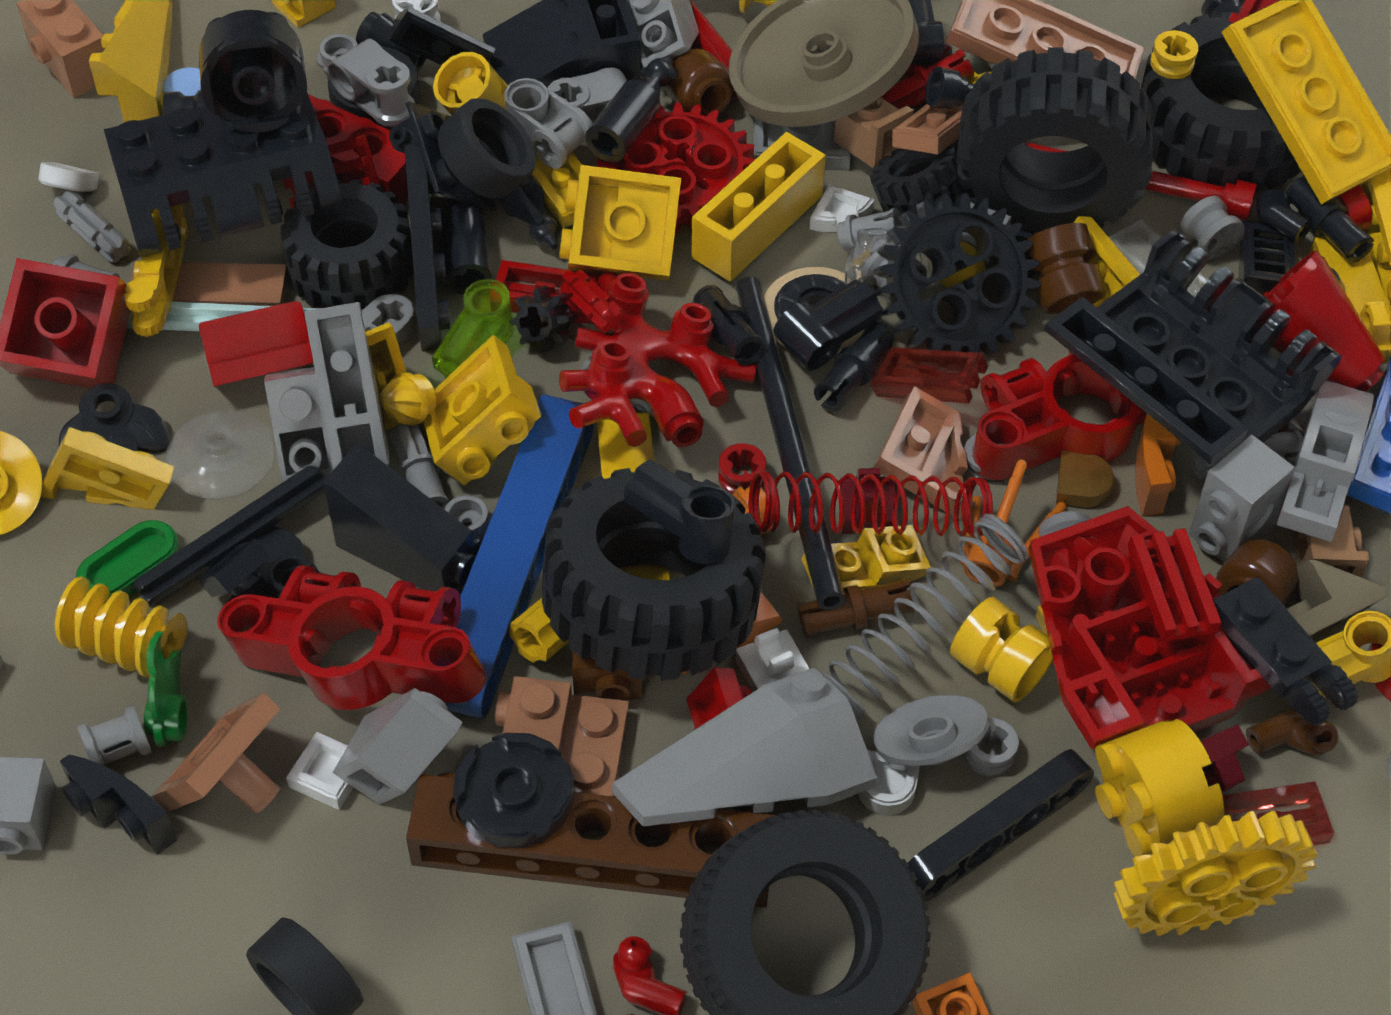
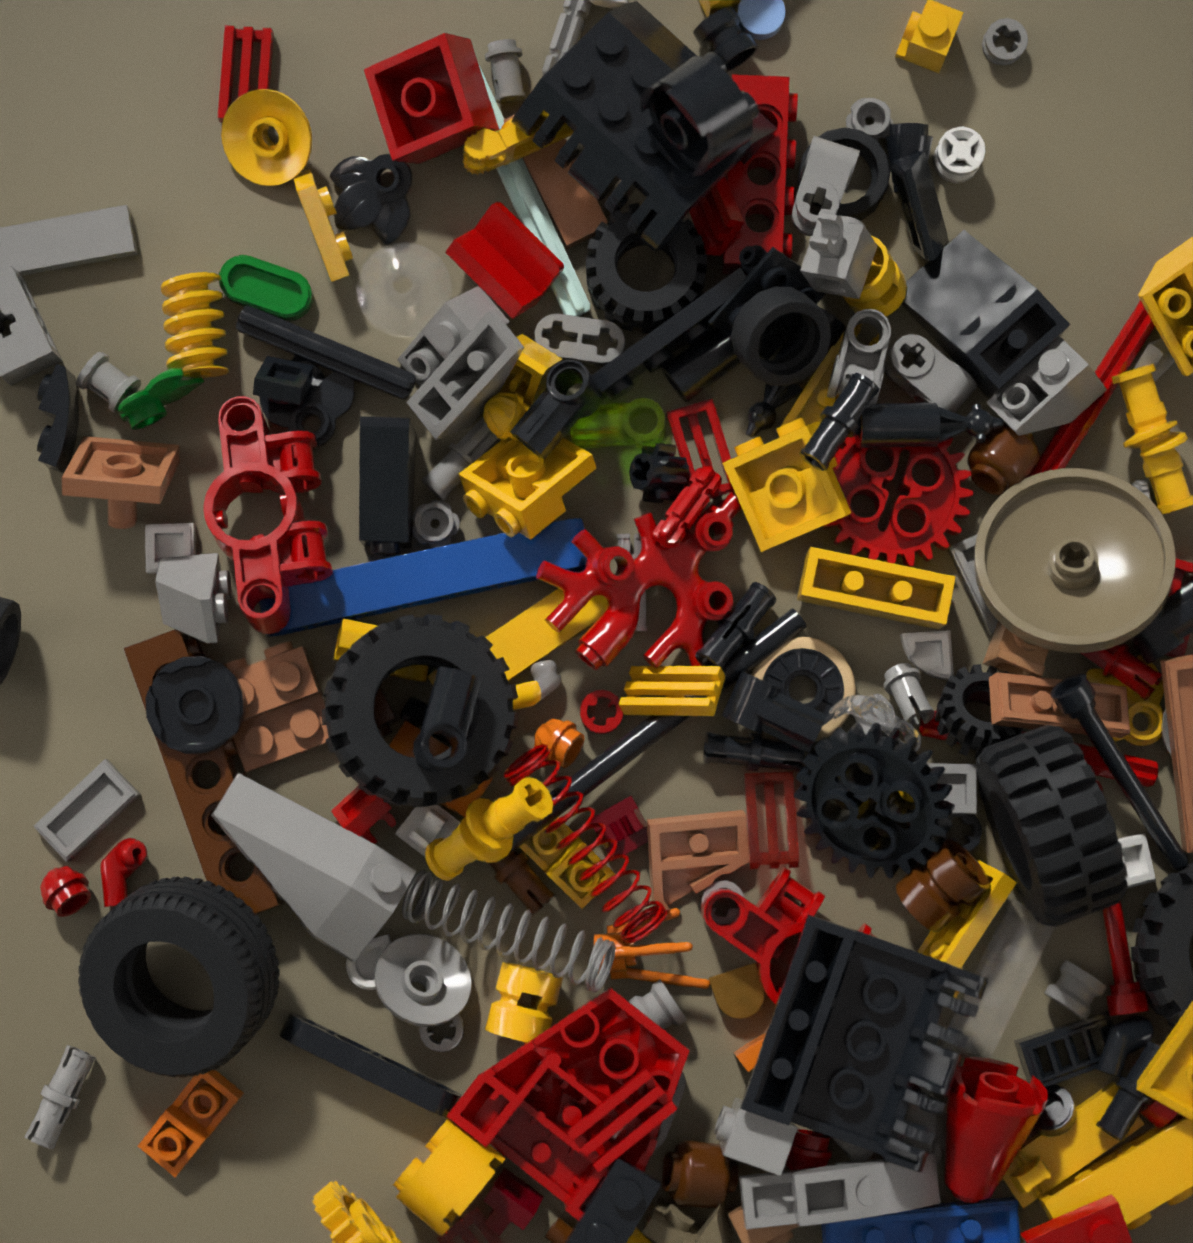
camera: 65 degrees right, 30 degrees up
none -> yellow piece [425,777,553,881]
none -> black piece [510,360,602,460]
none -> yellow tile [619,666,726,716]
none -> black pin [799,373,879,471]
none -> light grey brick [800,212,877,299]

